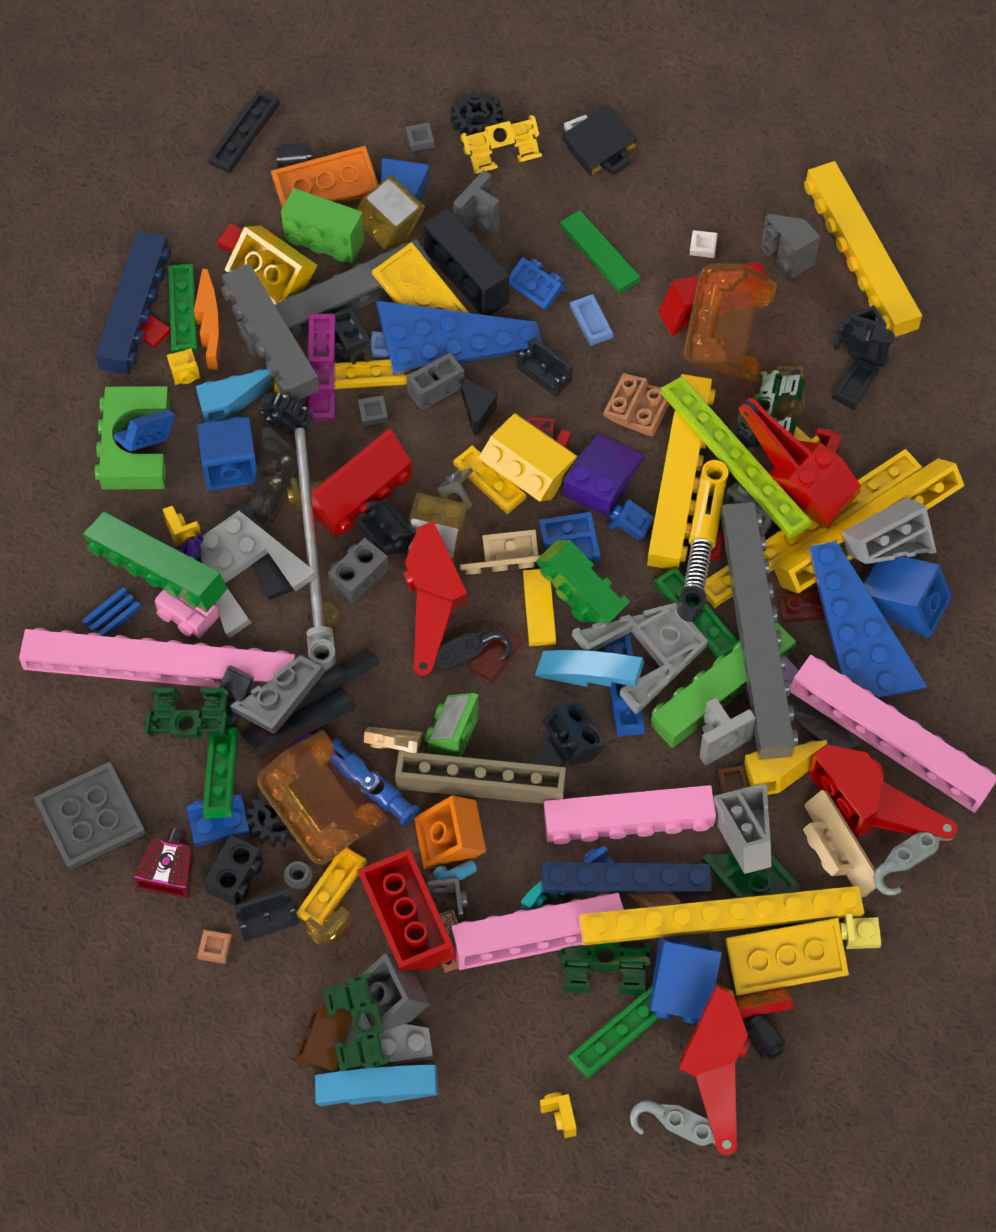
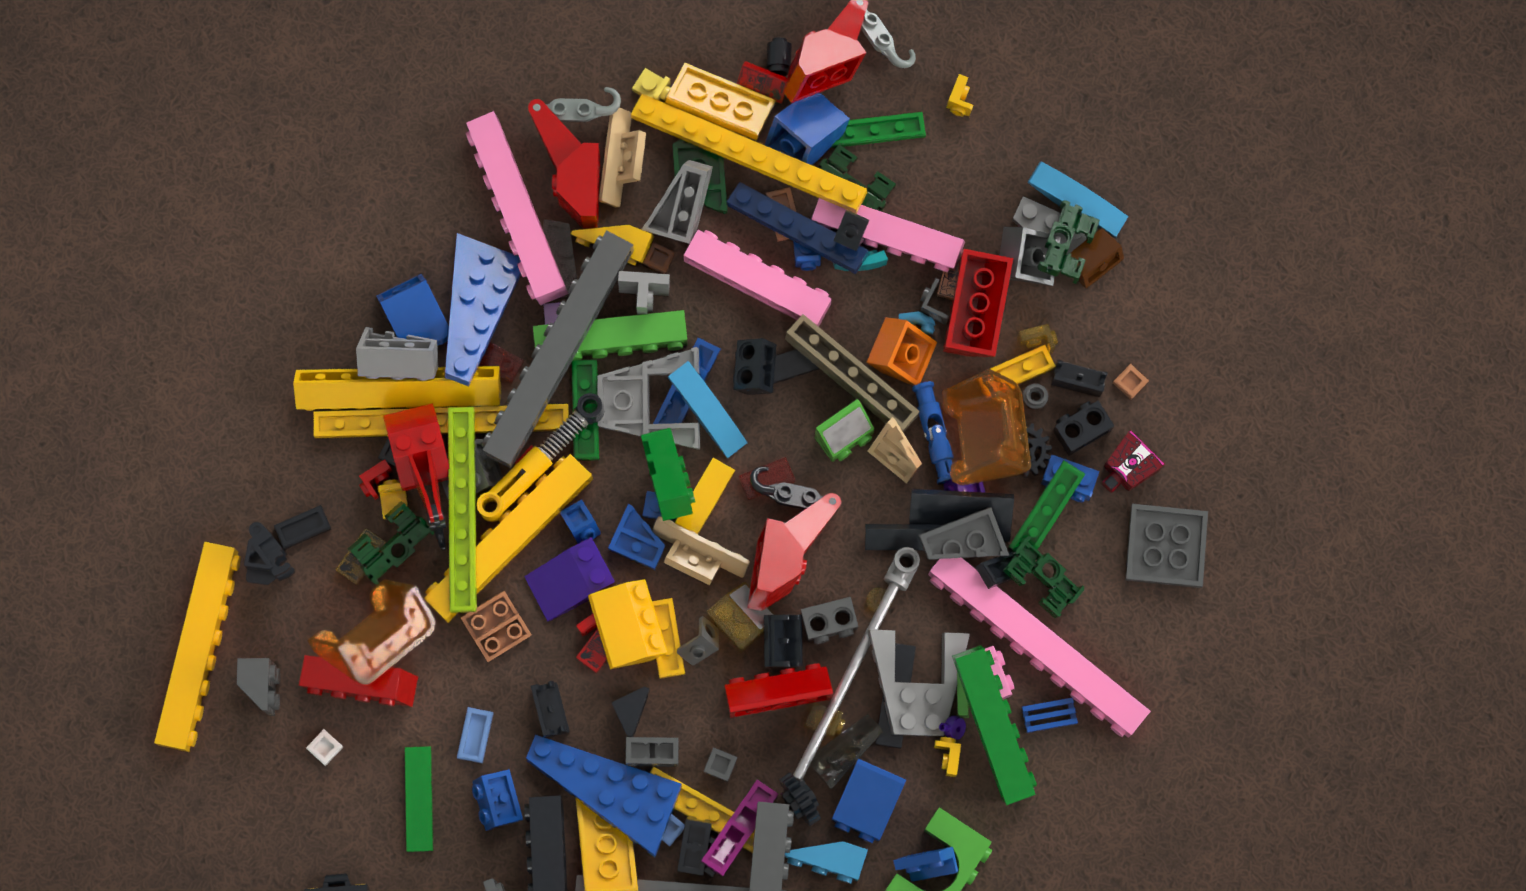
camera: 150 degrees left, 15 degrees up
none -> black bracket [833,210,869,251]

